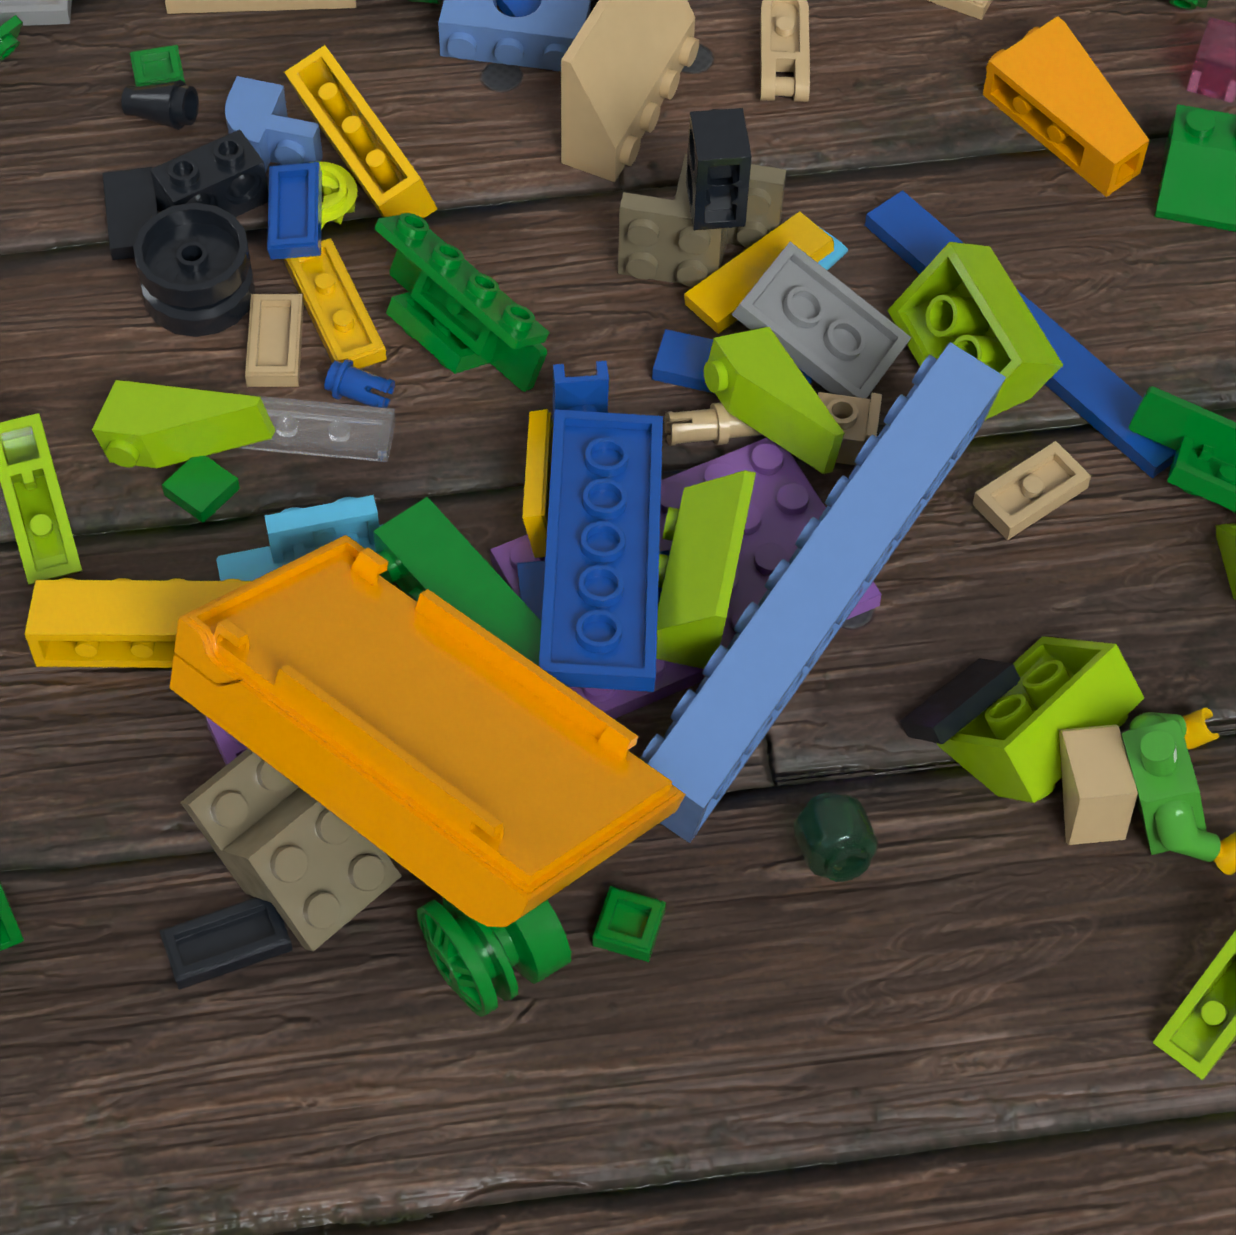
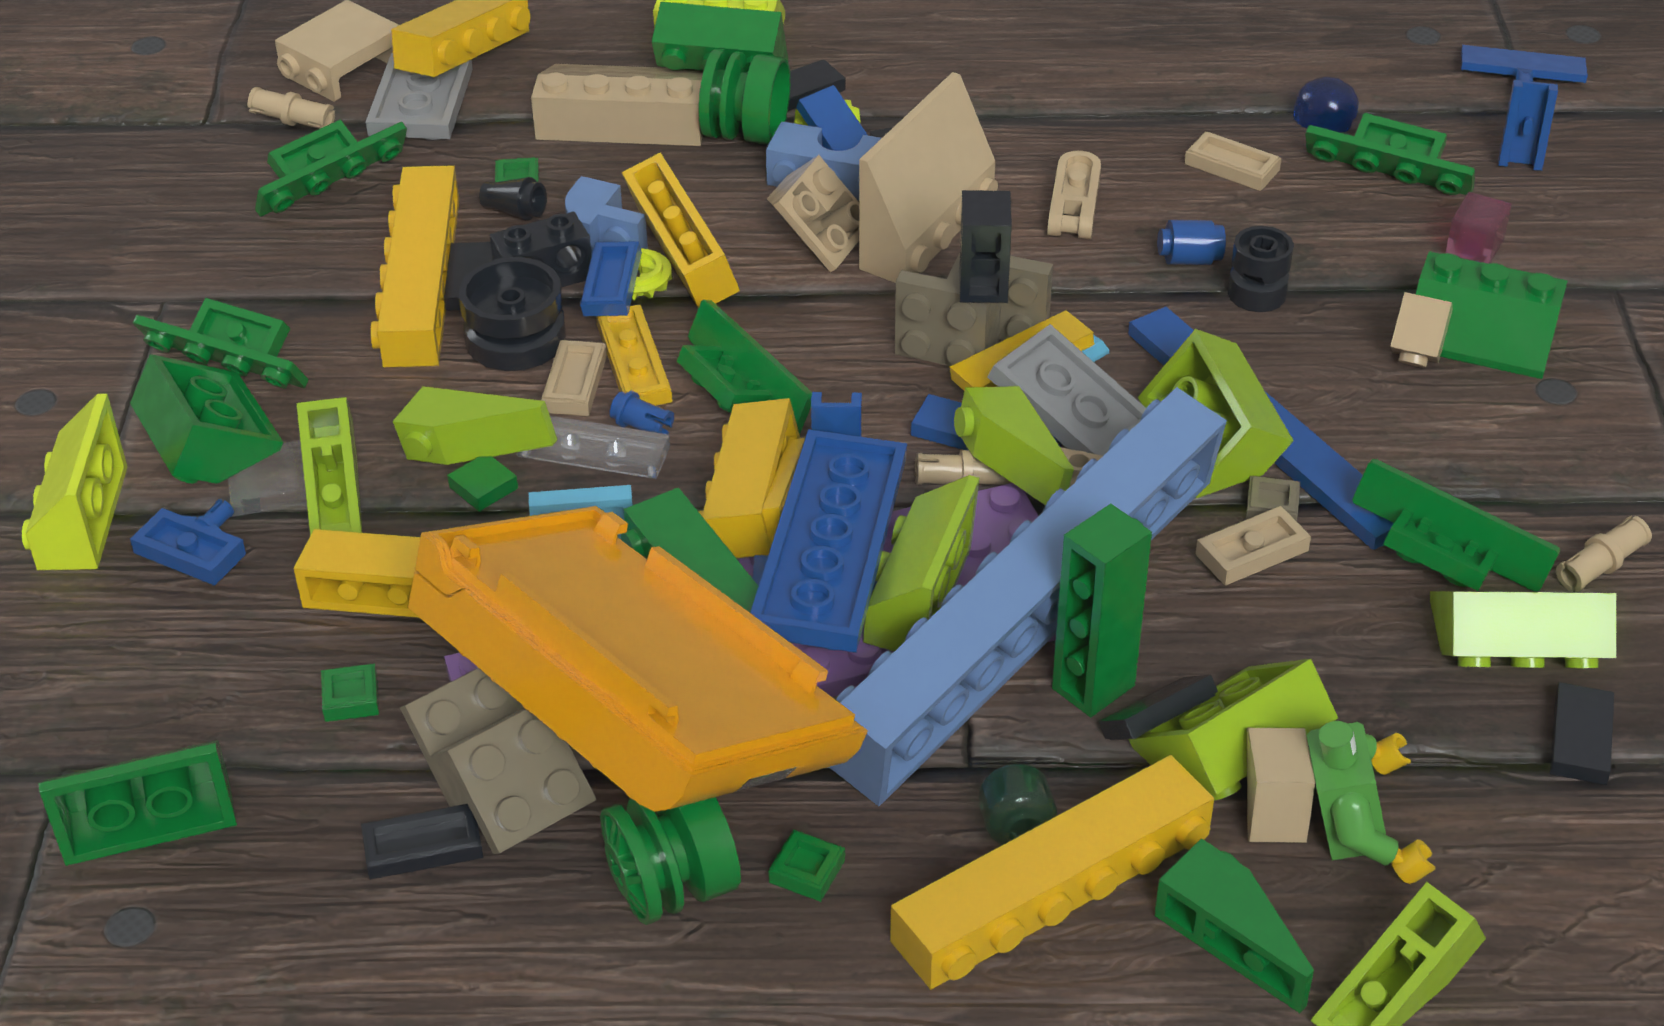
camera: 10 degrees right, 15 degrees down
green bracket [374,213,549,357] -> none
light orange slope [982,16,1149,197] -> none
none -> green tile [321,663,379,722]
none -> yellow brick [371,165,459,367]
none -> yellow brick [698,398,800,558]
none -> tan slope [767,155,859,272]
none -> yellow brick [890,755,1214,990]
none -> green brick [1052,503,1152,718]
none -> green slope [1154,838,1314,1014]
none -> blue brick [1157,220,1226,265]
none -> black wheel [1228,226,1294,312]
none -> dark tan tile [1246,476,1300,521]
none -> tan brick [1390,292,1453,368]

